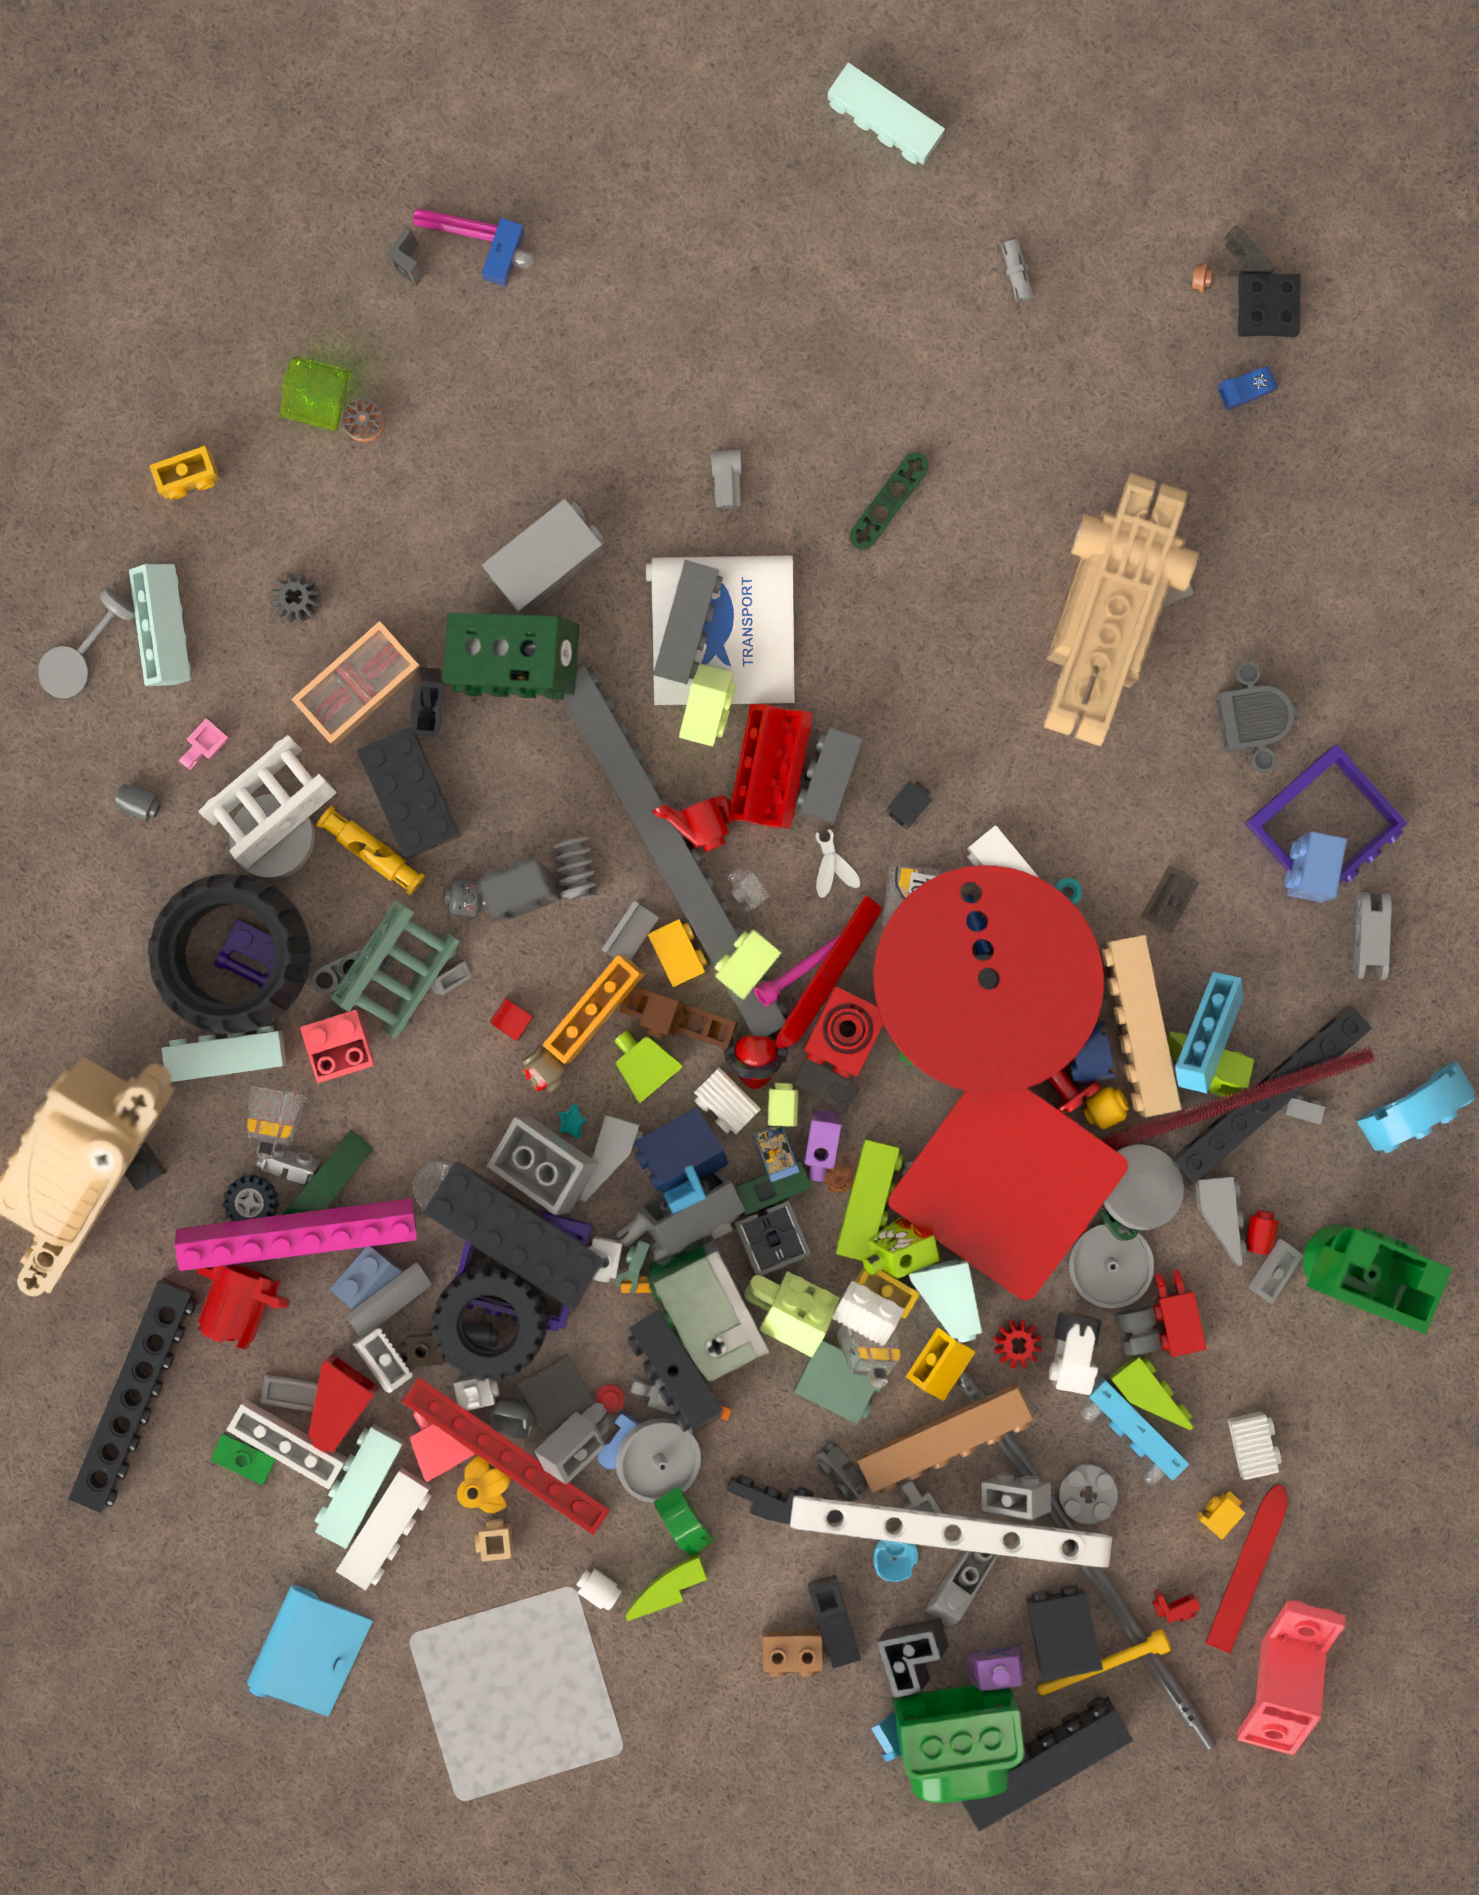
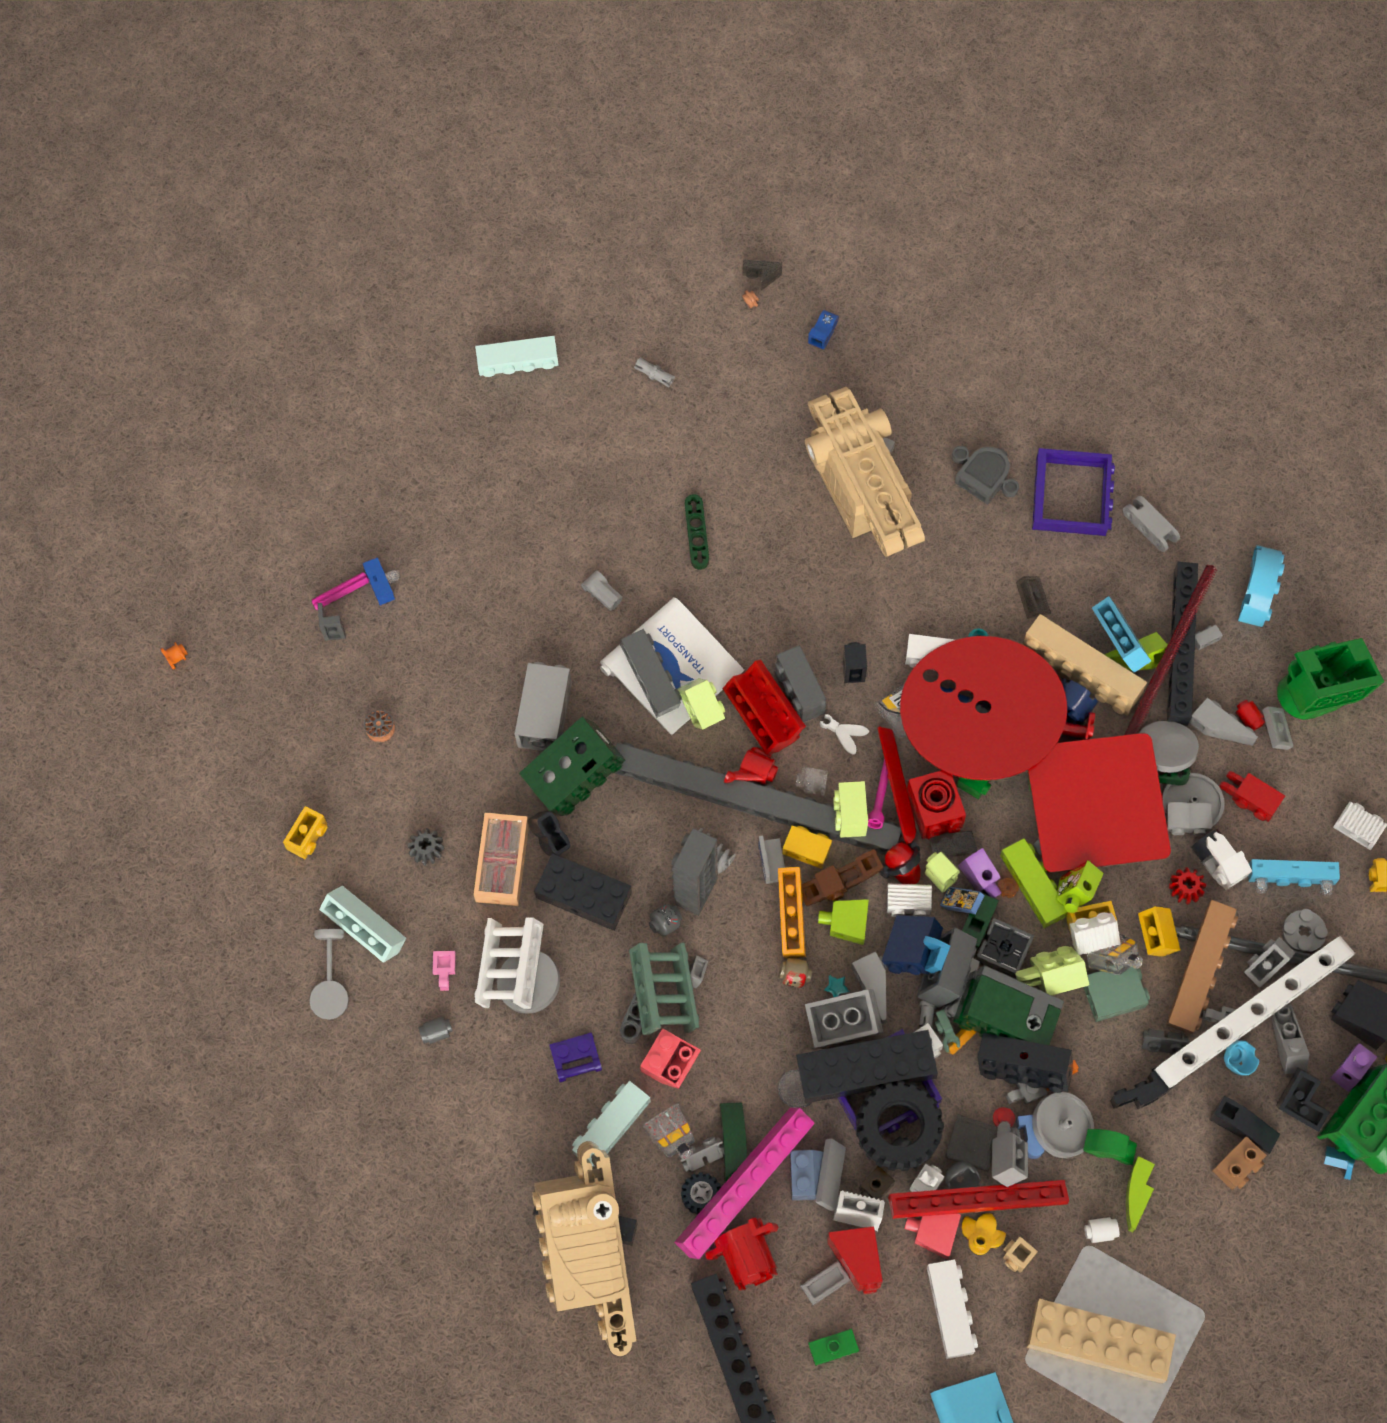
camera: 45 degrees left, 20 degrees down
black tyre [148,873,311,1034] -> none
white brick [227,1400,348,1489] -> none
clear neon green brick [279,356,352,431] -> none
light aqua brick [314,1424,405,1549] -> none
yellow piece [316,805,426,896] -> none
red brick [489,997,534,1041] -> none
light aqua slope [908,1258,982,1342] -> none
yellow head [1084,1086,1130,1129] -> none
lime slope [1108,1355,1194,1430] -> none
dark grey wheel [1116,1306,1162,1355] -> none
black brick [1238,273,1301,337] -> none
medium blue brick [1285,832,1347,903] -> none
none -> orange brick [160,642,188,669]
none -> tan brick [1026,1299,1176,1384]
none -> light grey brick [1166,802,1212,836]

